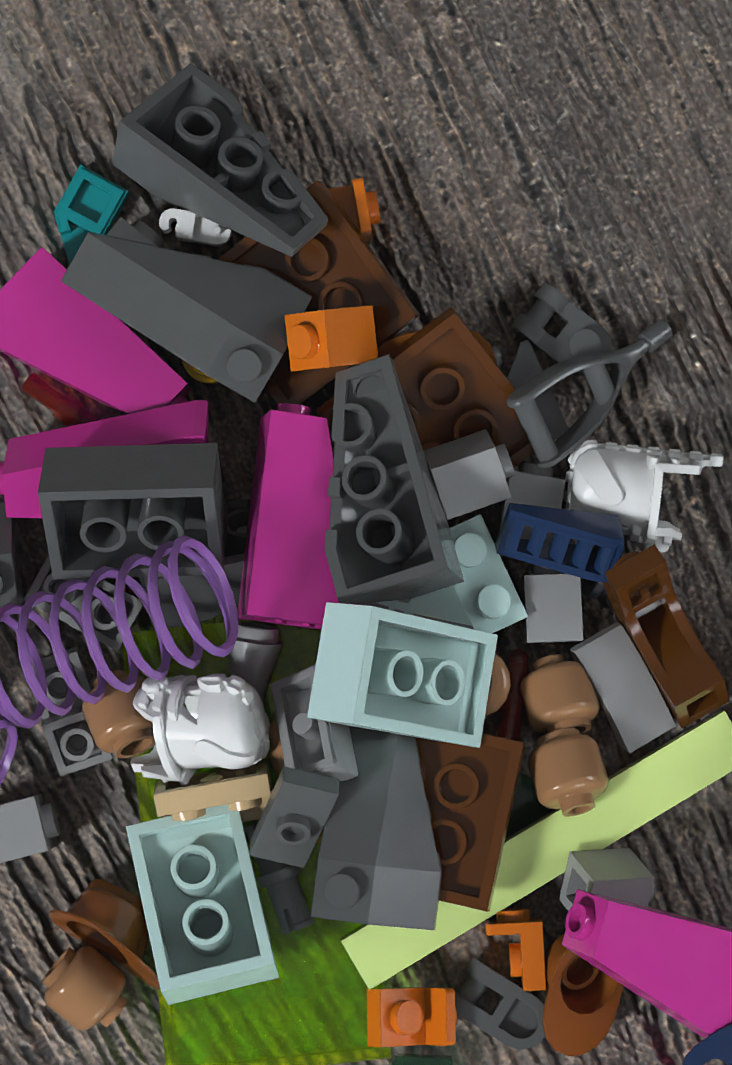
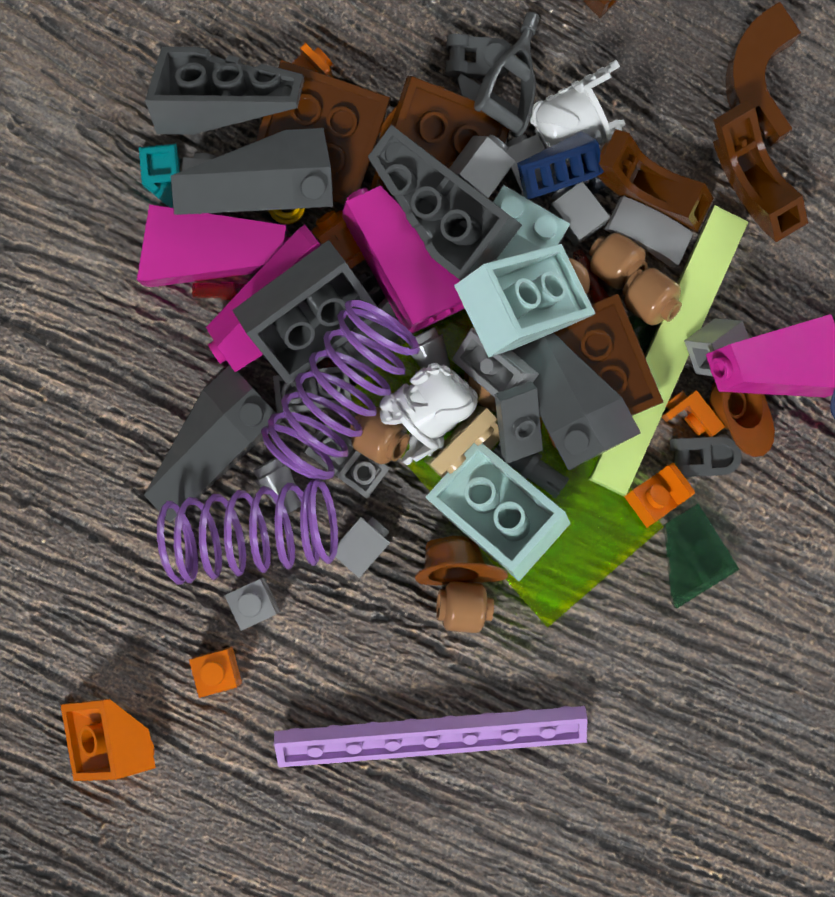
camera: 35 degrees left, 0 degrees up
white piece [159,208,232,247] -> none
orange brick [284,305,378,372] -> none
none -> orange bracket [311,210,365,269]

